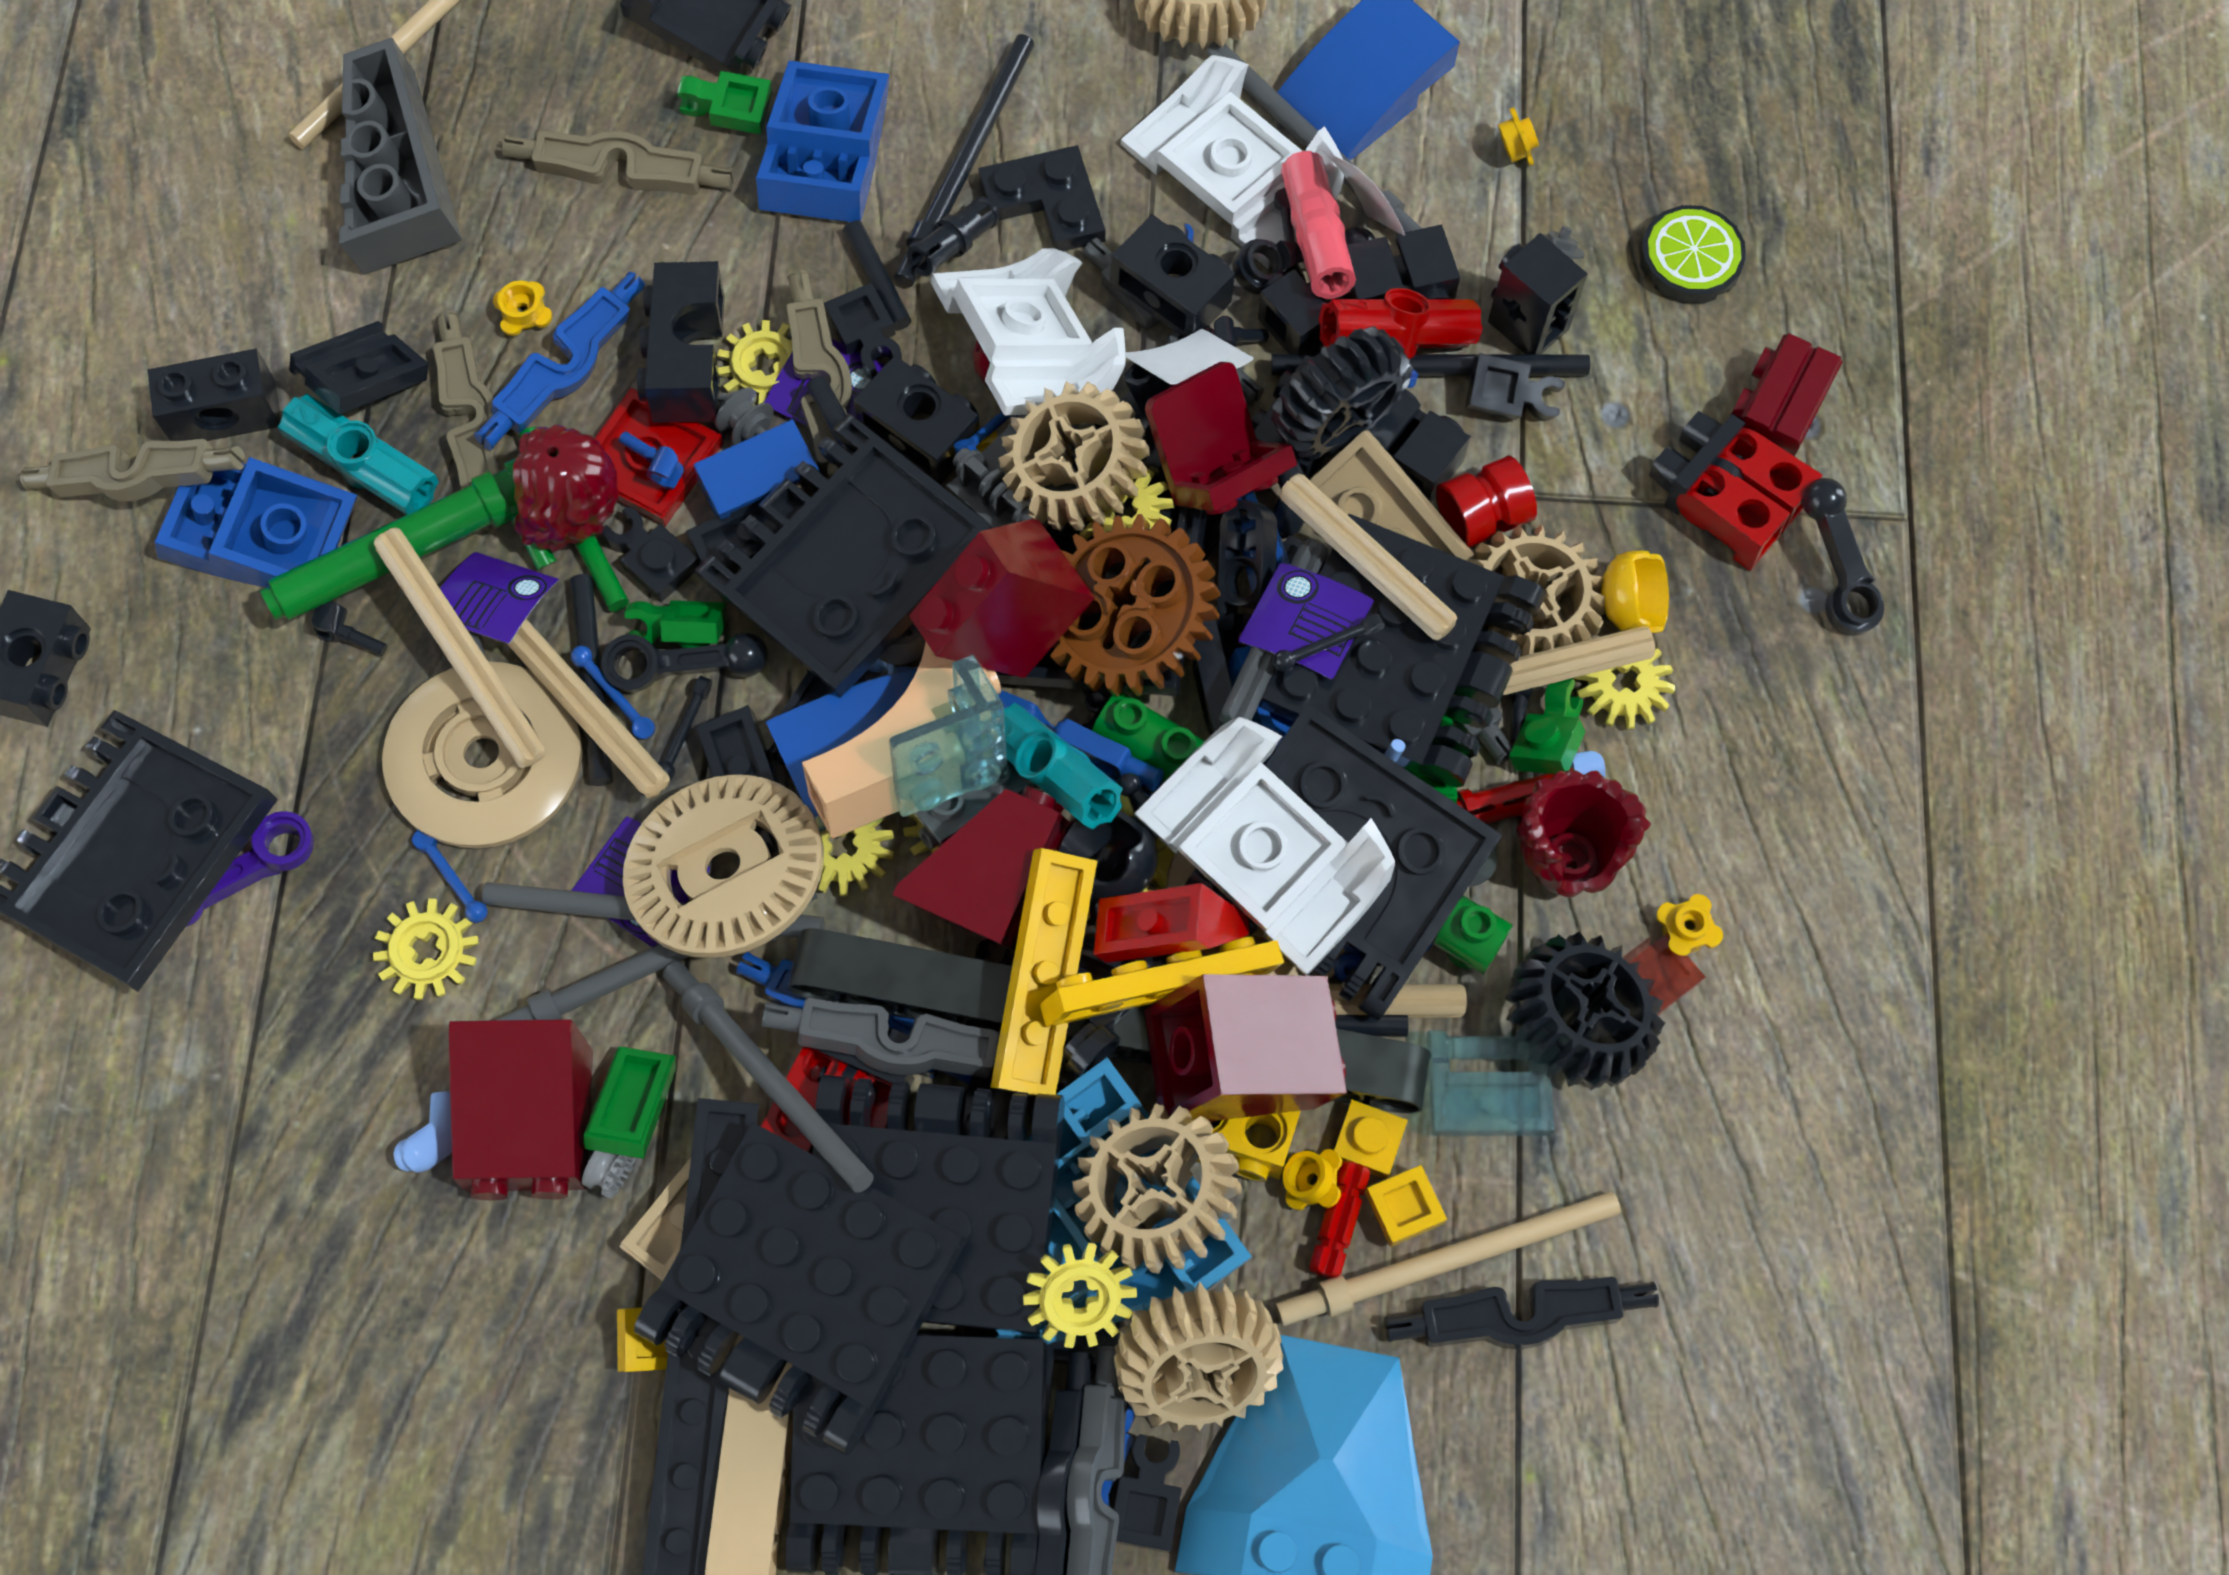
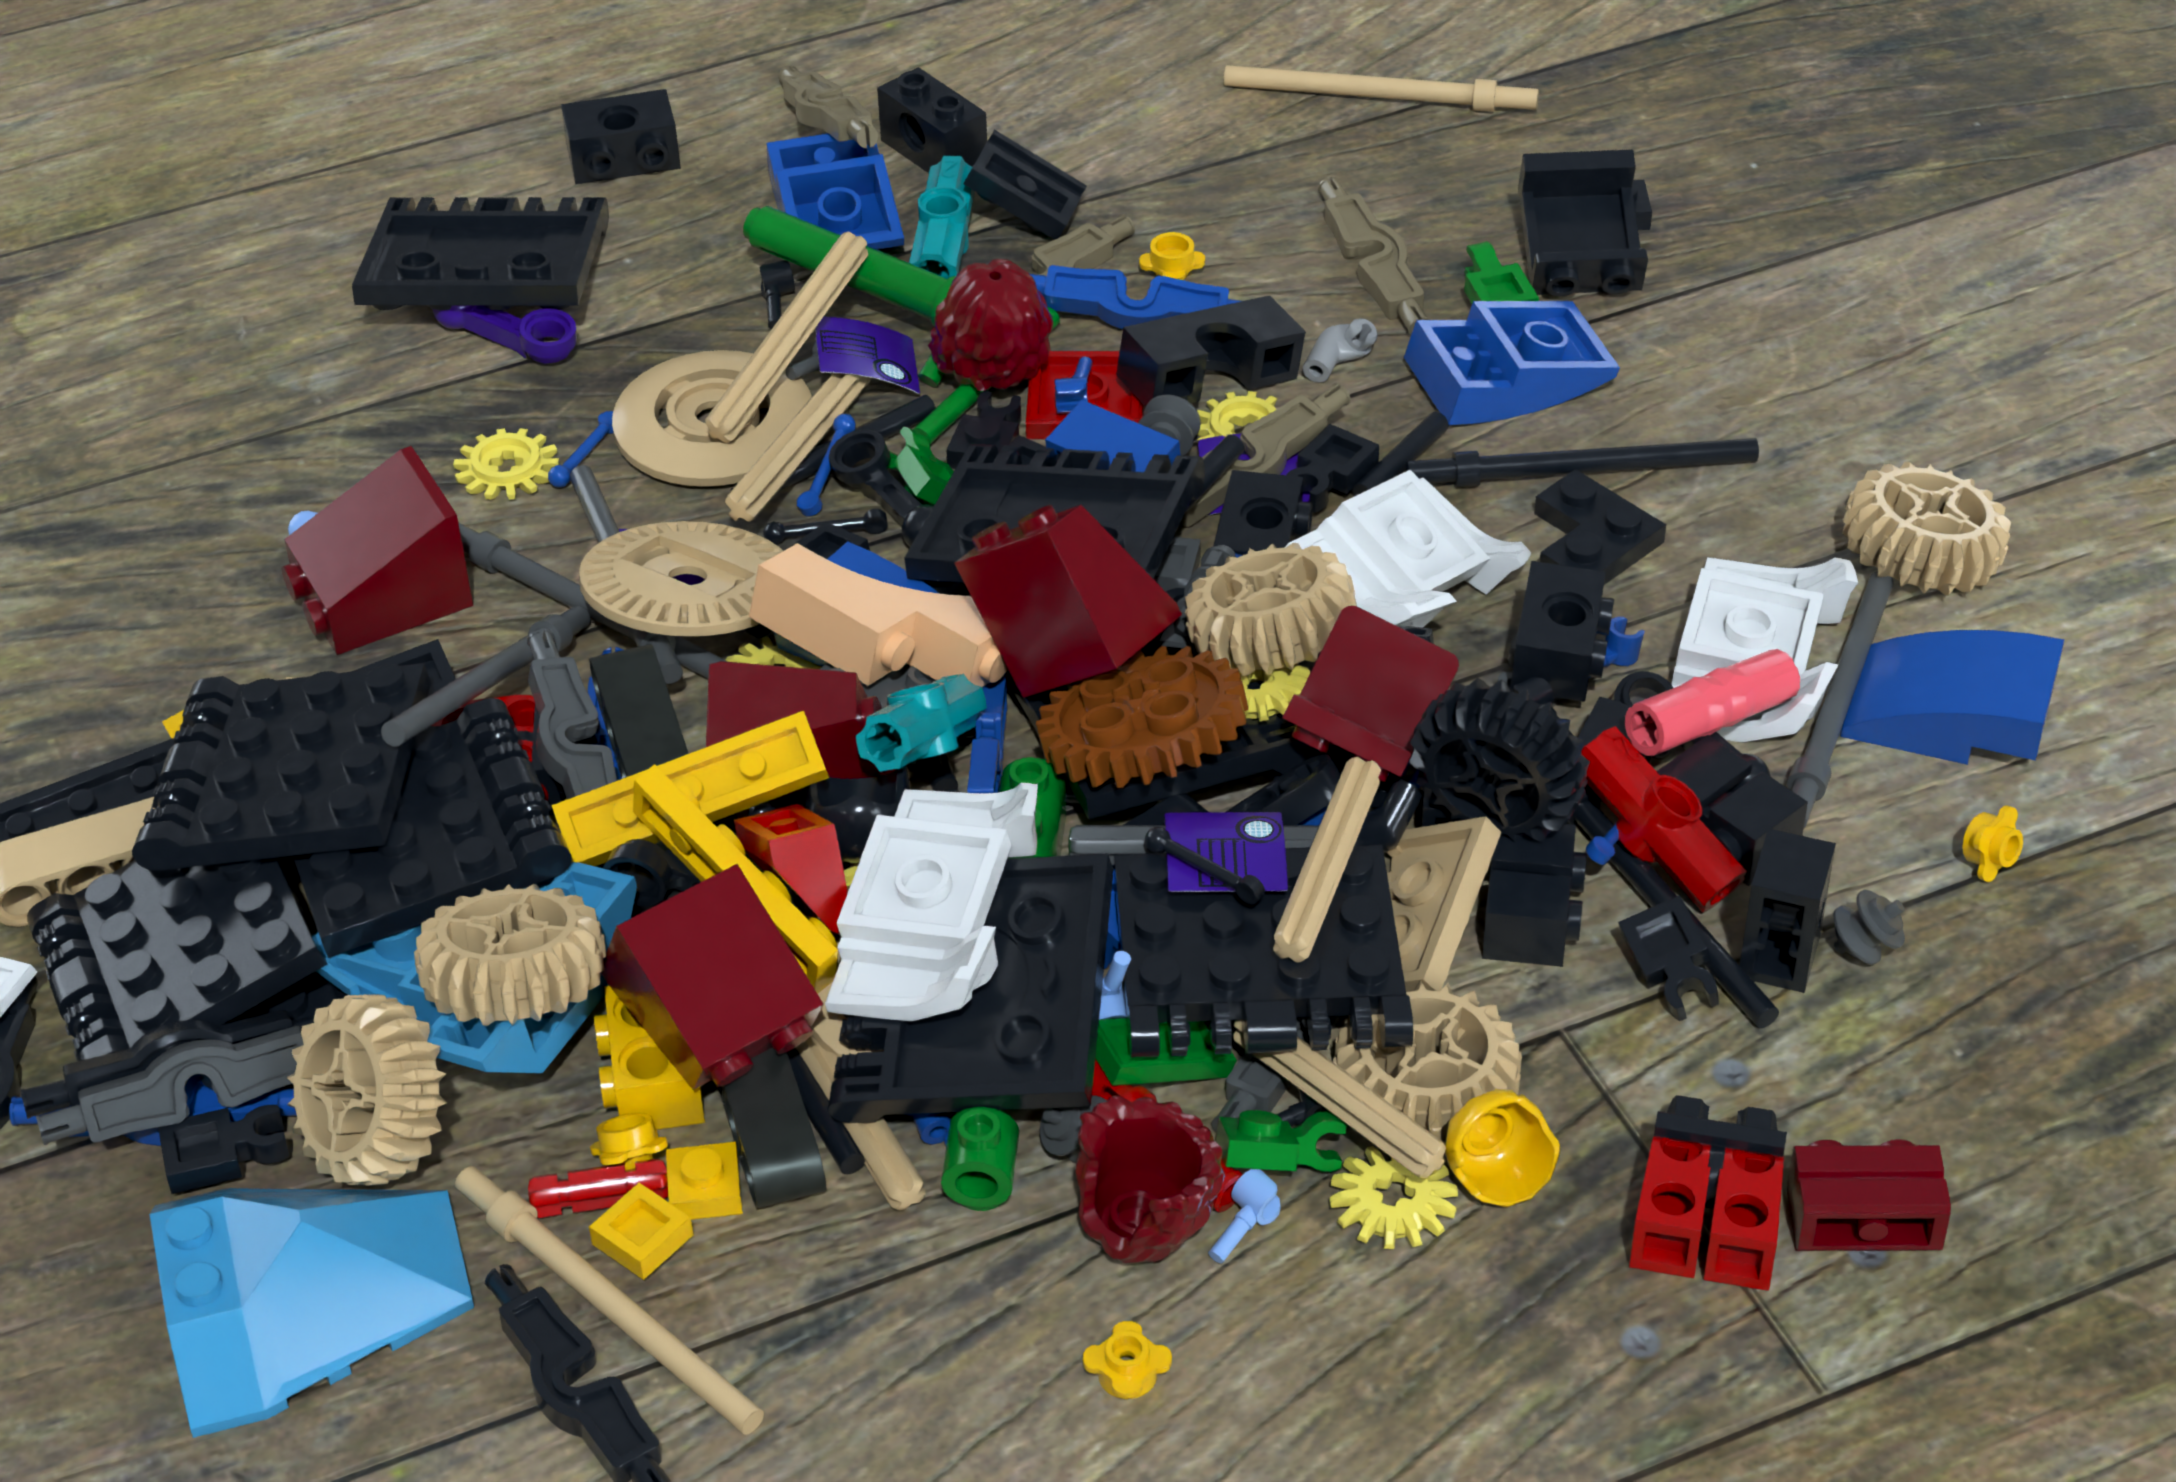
camera: 65 degrees right, 25 degrees down
dark grey wedge [339,37,462,275] -> none
light grey bush [582,1151,636,1199] -> none
green tile [584,1046,676,1159] -> none
clear light blue bracket [889,655,1007,817] -> none
black pin [907,196,999,277] -> none
light yellow gear [1023,1242,1137,1348] -> none
white sticker [1125,329,1254,384] -> none
white sticker [1315,146,1405,236] -> none
clear light blue plate [1426,1030,1554,1136] -> none
red wheel [1435,455,1537,547] -> none
black gear [1505,931,1666,1091] -> none
clear red tile [1629,933,1706,1016] -> none
tile [1639,205,1746,304] -> none
black piece [1802,478,1884,636] -> none
none -> light grey arm [1303,318,1378,383]

